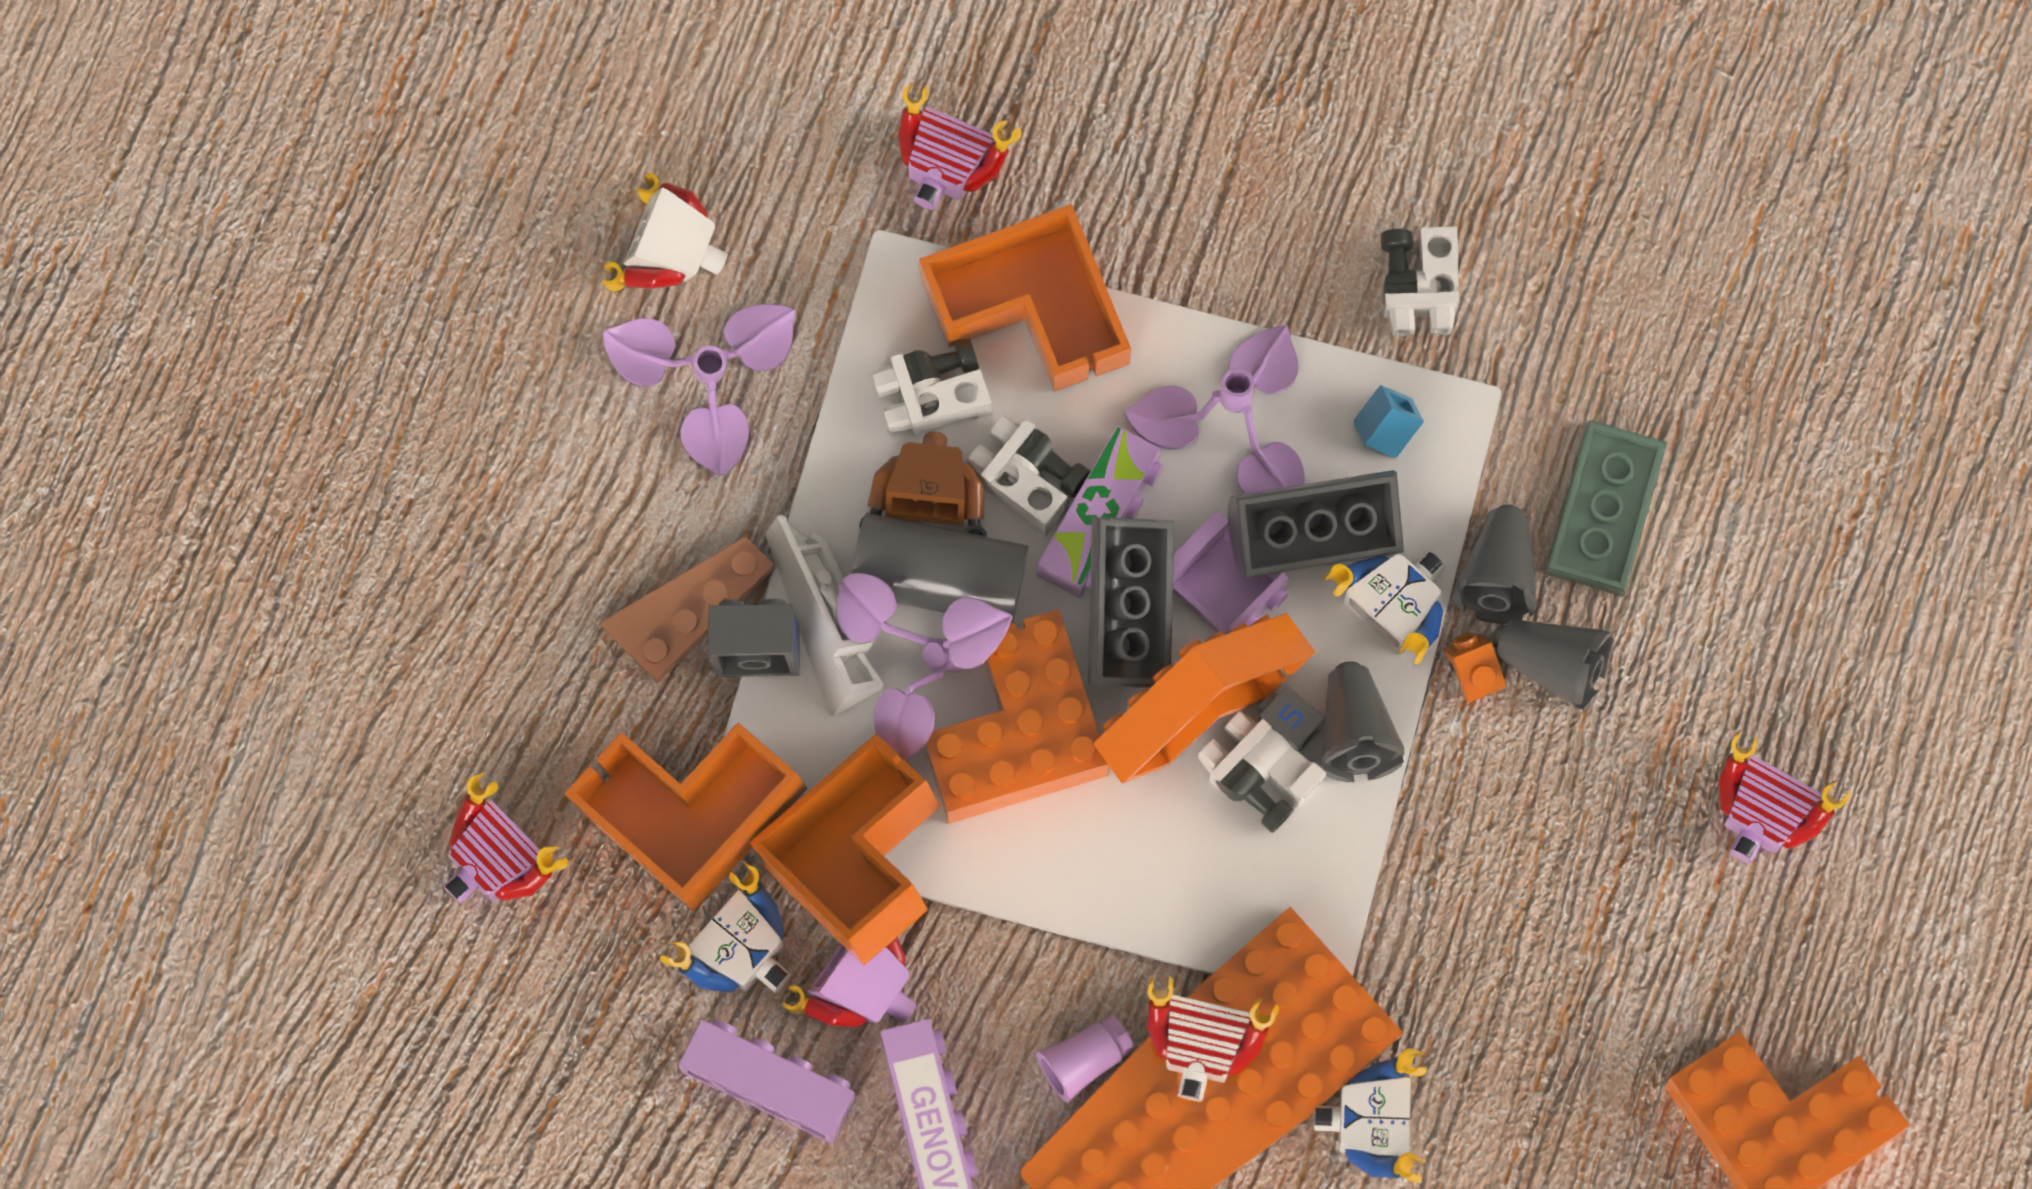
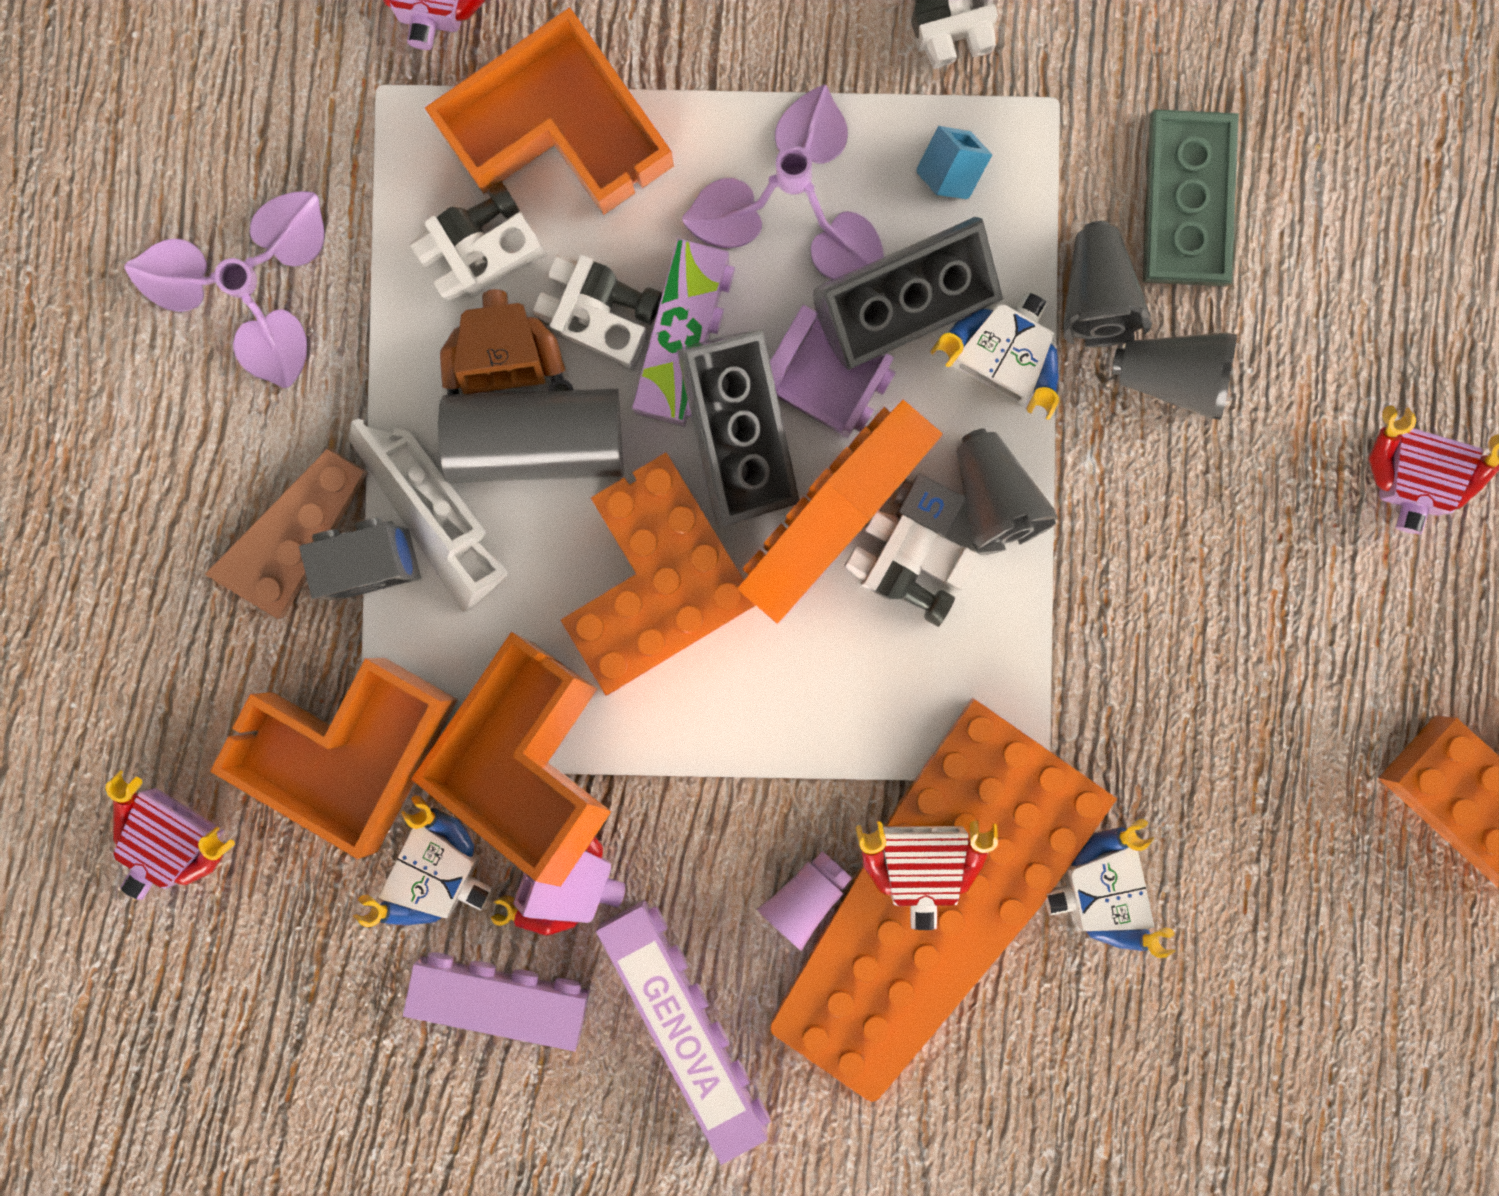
camera: 15 degrees left, 15 degrees up
white torso [601,173,728,291] -> none
lavender plant [837,573,1013,763] -> none
orange bracket [1443,633,1507,703] -> none

